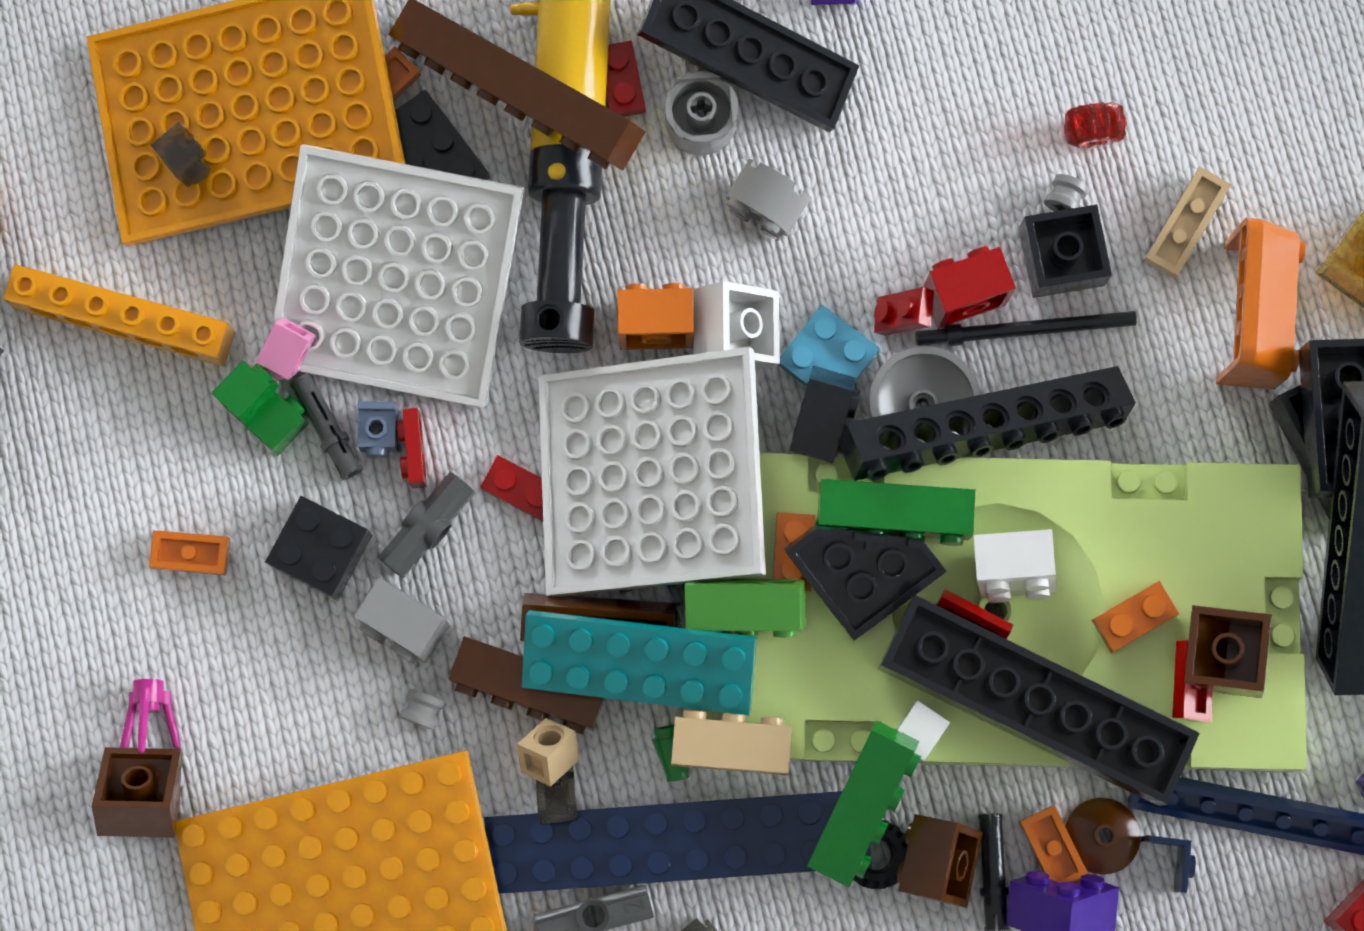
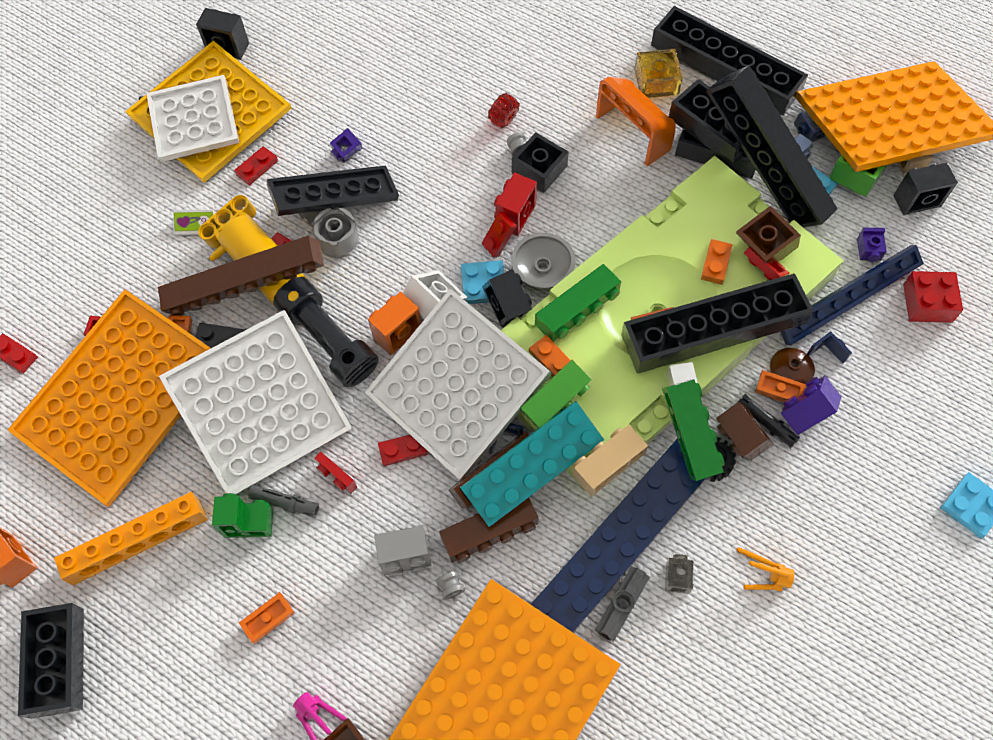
camera: 40 degrees left, 15 degrees down
clear smoke brick [151,122,211,187] -> none
bright pink brick [255,317,316,380] -> none
black brick [265,496,373,601] -> none
sand blue brick [357,401,399,458] -> none
dark grey piece [378,471,475,579] -> none
tan brick [517,718,579,786] -> none
clear smoke brick [536,766,578,824] -> none
green cone [651,724,689,782] -> none
light grey brick [726,159,811,241] -> none
black plate [783,525,947,641] -> none
black brick [838,366,1136,481] -> none
black bar [916,311,1137,347] -> none
white brick [974,529,1057,603] -> none
tan plate [1143,166,1231,279] -> none

